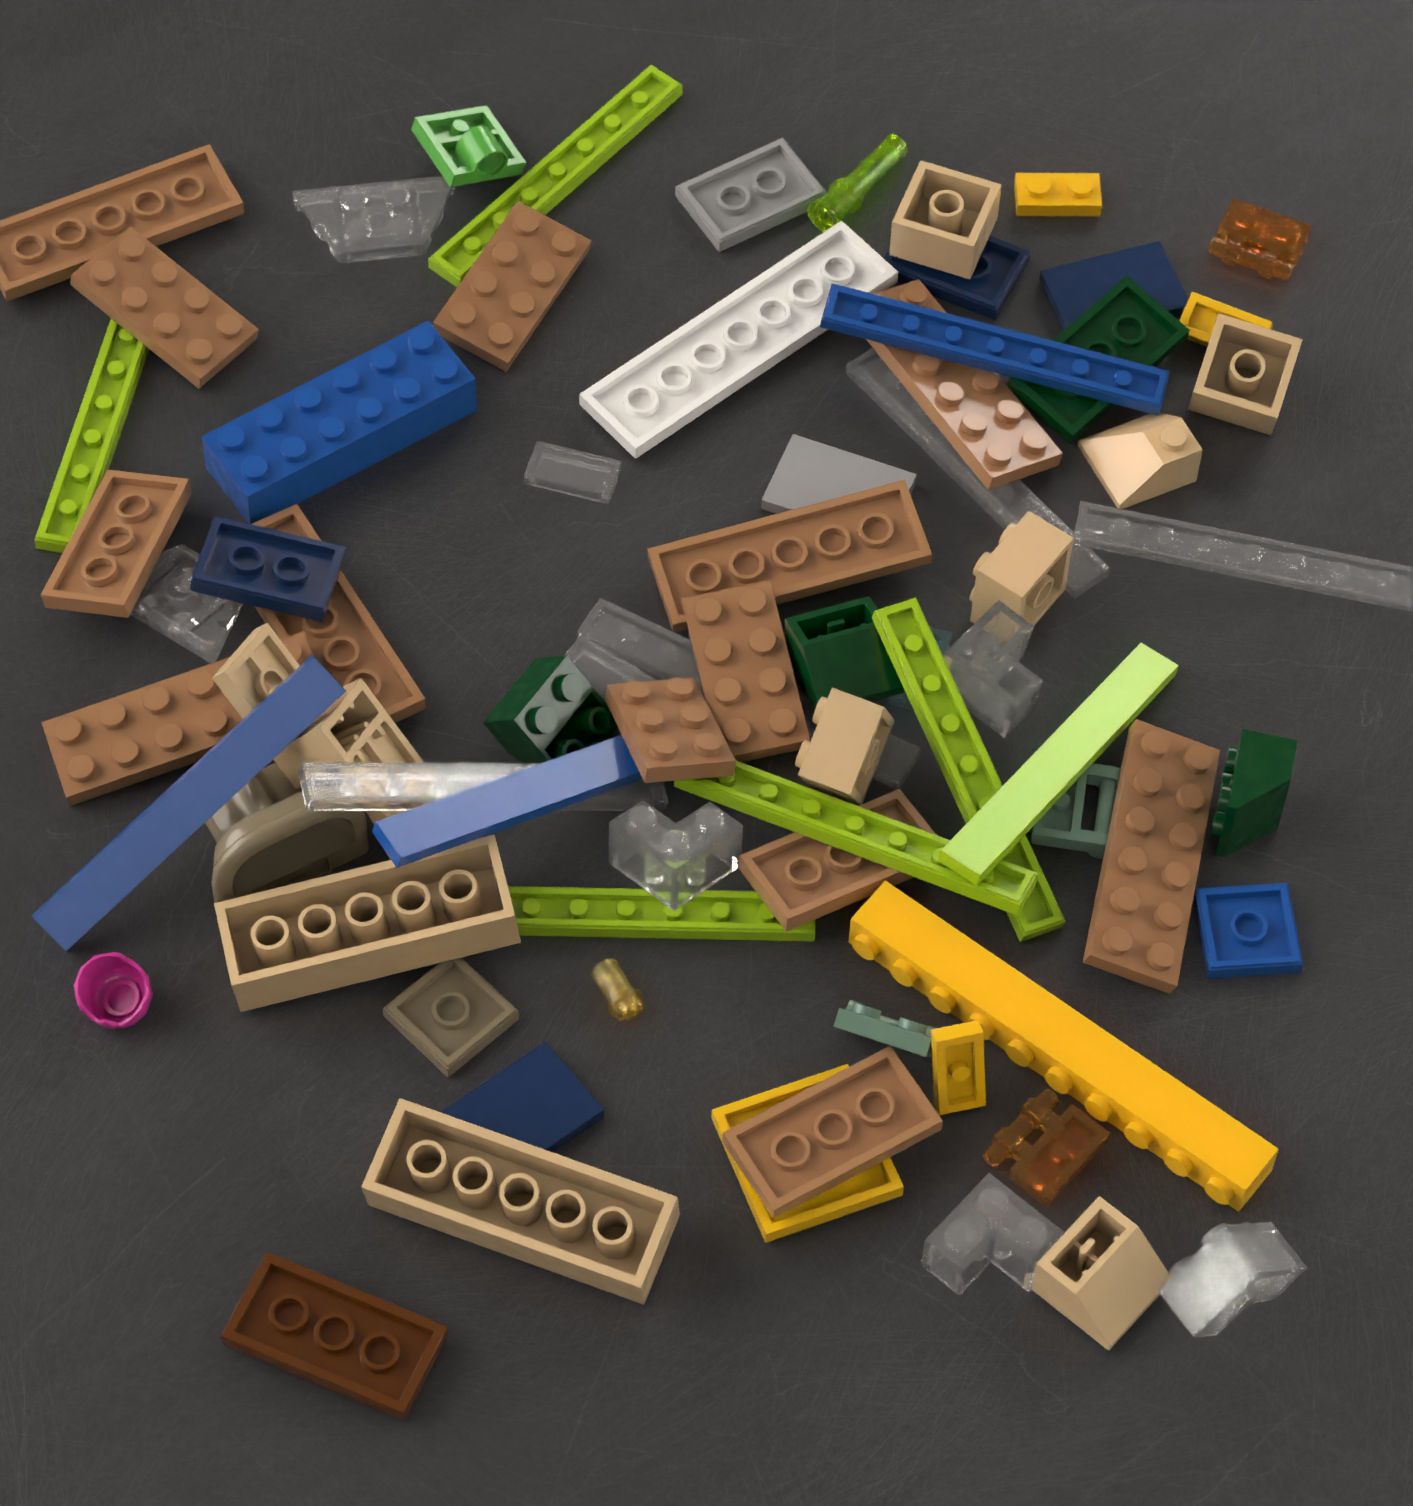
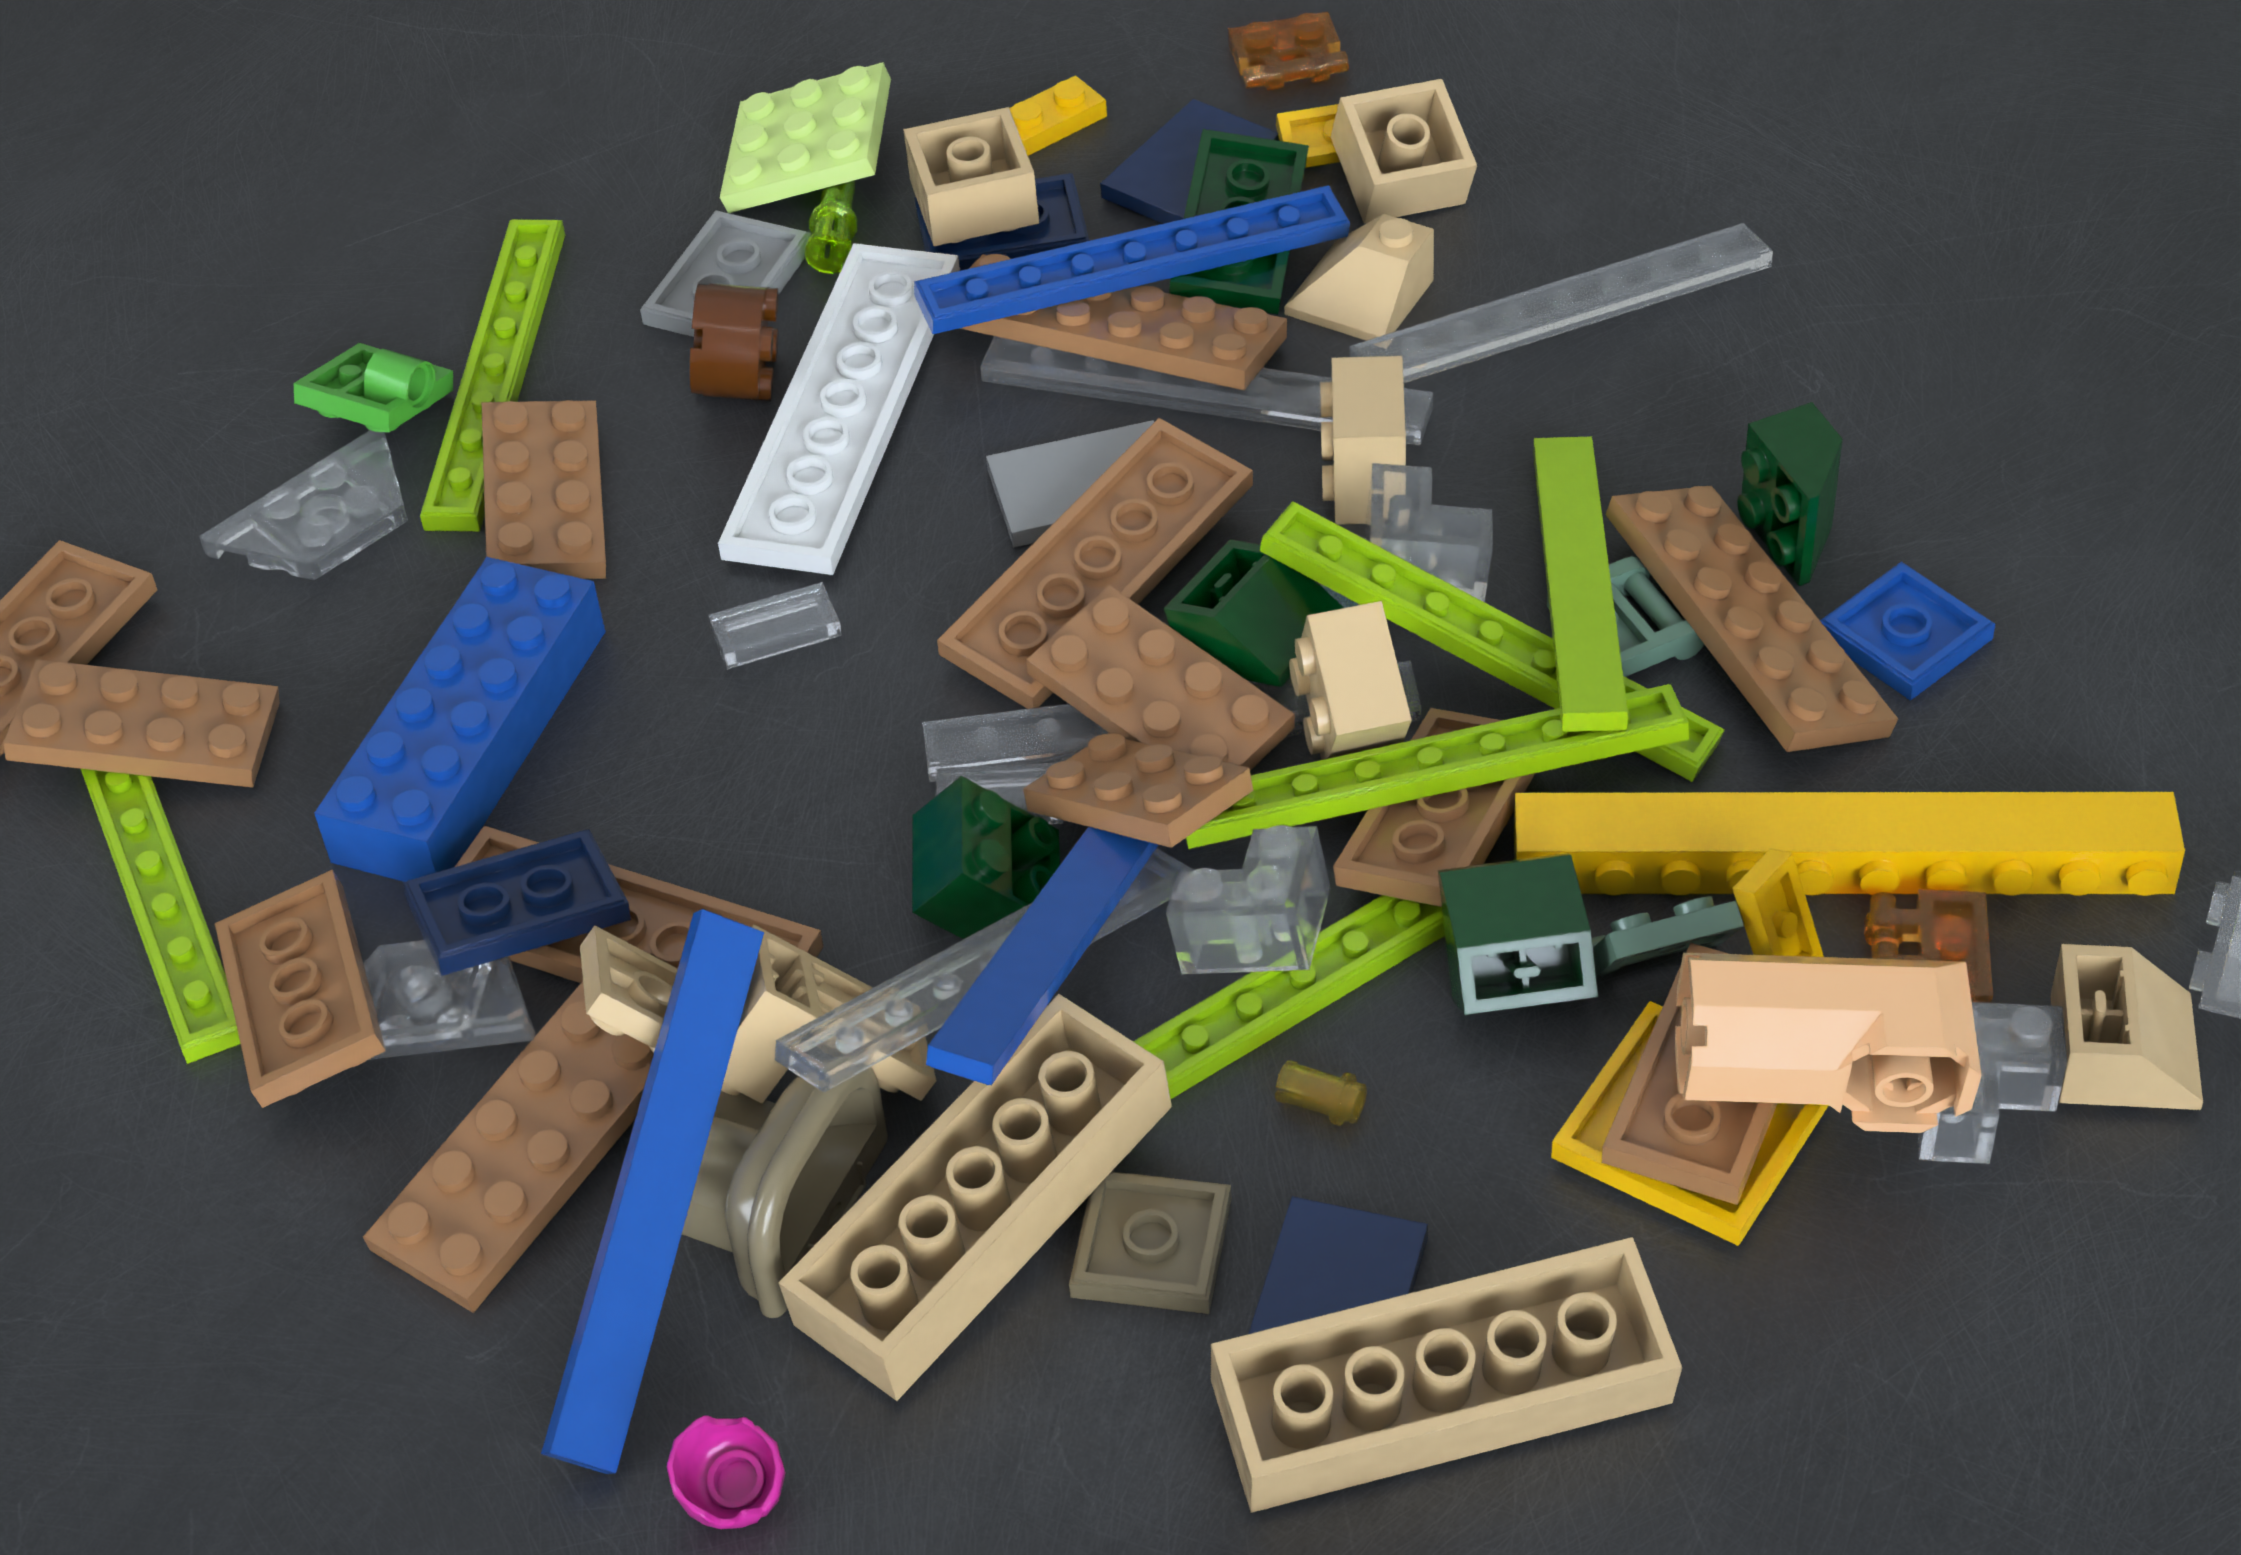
camera: 30 degrees left, 10 degrees down
none -> reddish brown brick [690,283,779,401]
none -> yellowish green plate [720,62,891,213]
none -> dark green slope [1438,853,1598,1015]
none -> light nougat brick [1675,953,1982,1133]

